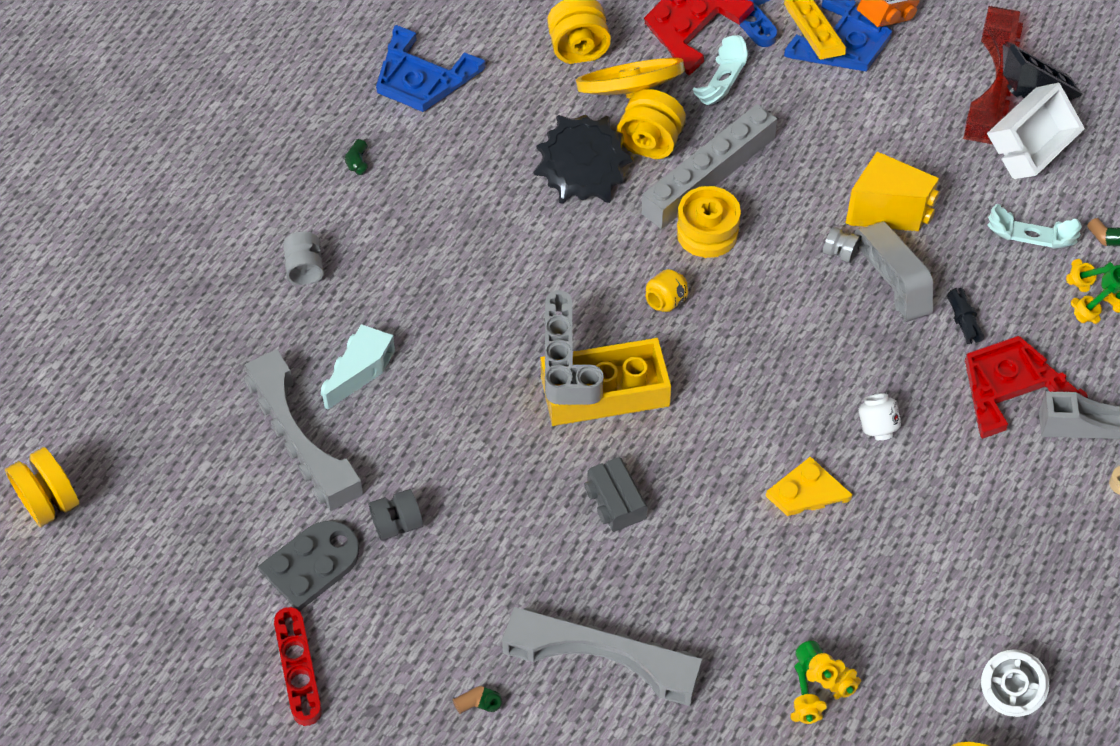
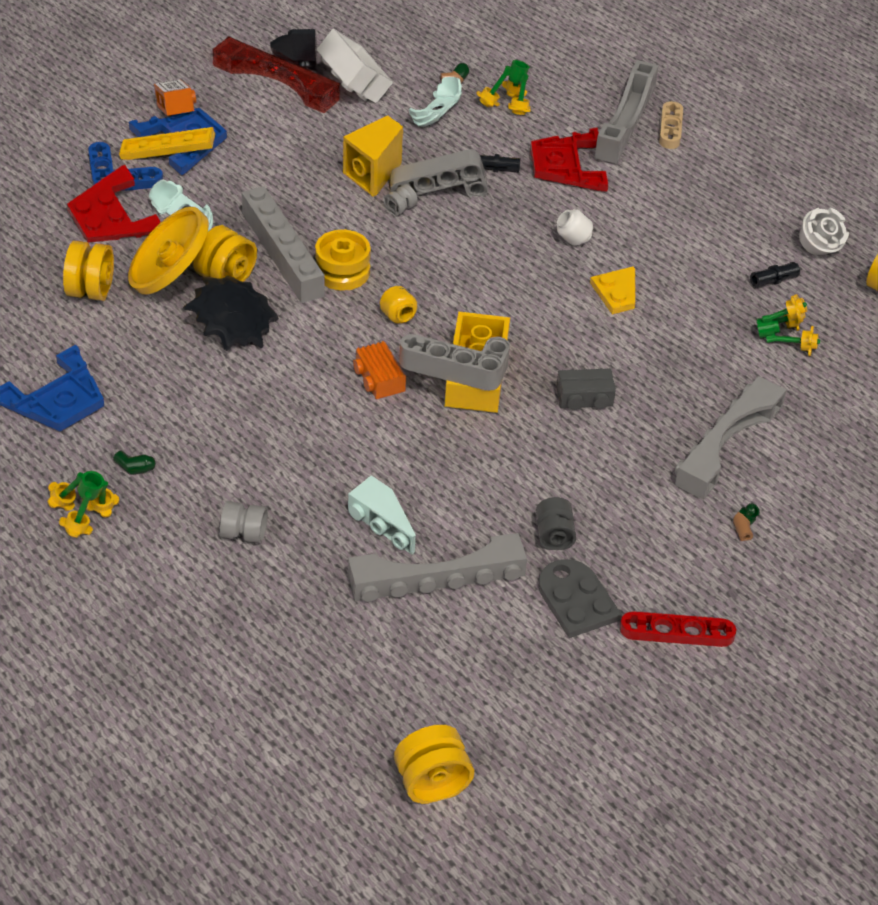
camera: 75 degrees left, 10 degrees down
none -> plant [47,471,119,538]
none -> orange brick [353,341,406,399]
none -> black pin [750,262,800,288]

